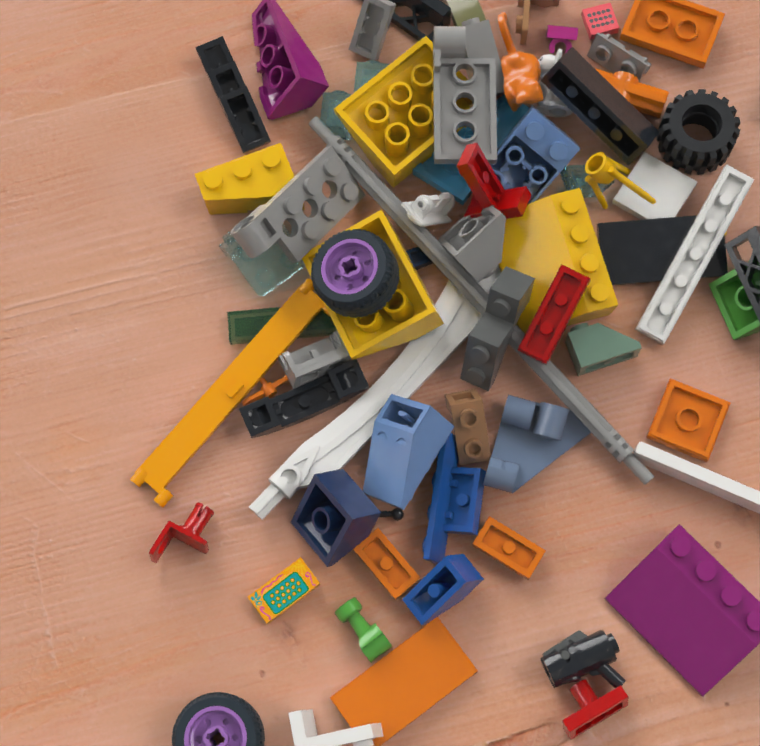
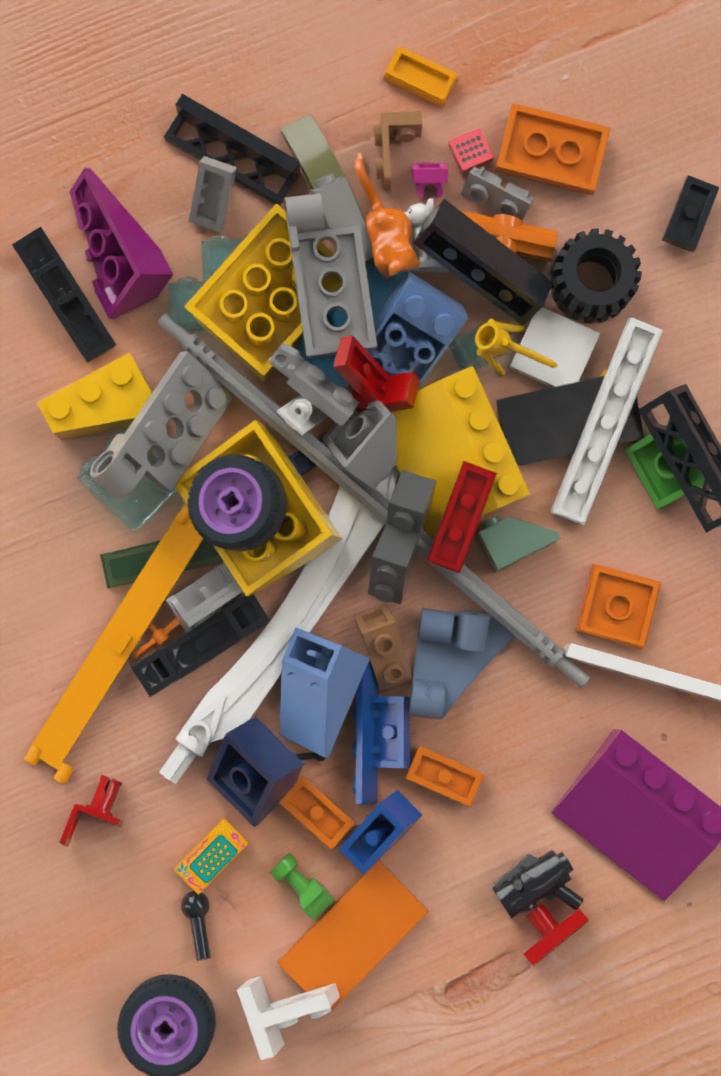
camera: 20 degrees left, 10 degrees up
none -> black bar [181,891,211,961]
none -> light grey hinge [269,342,359,426]

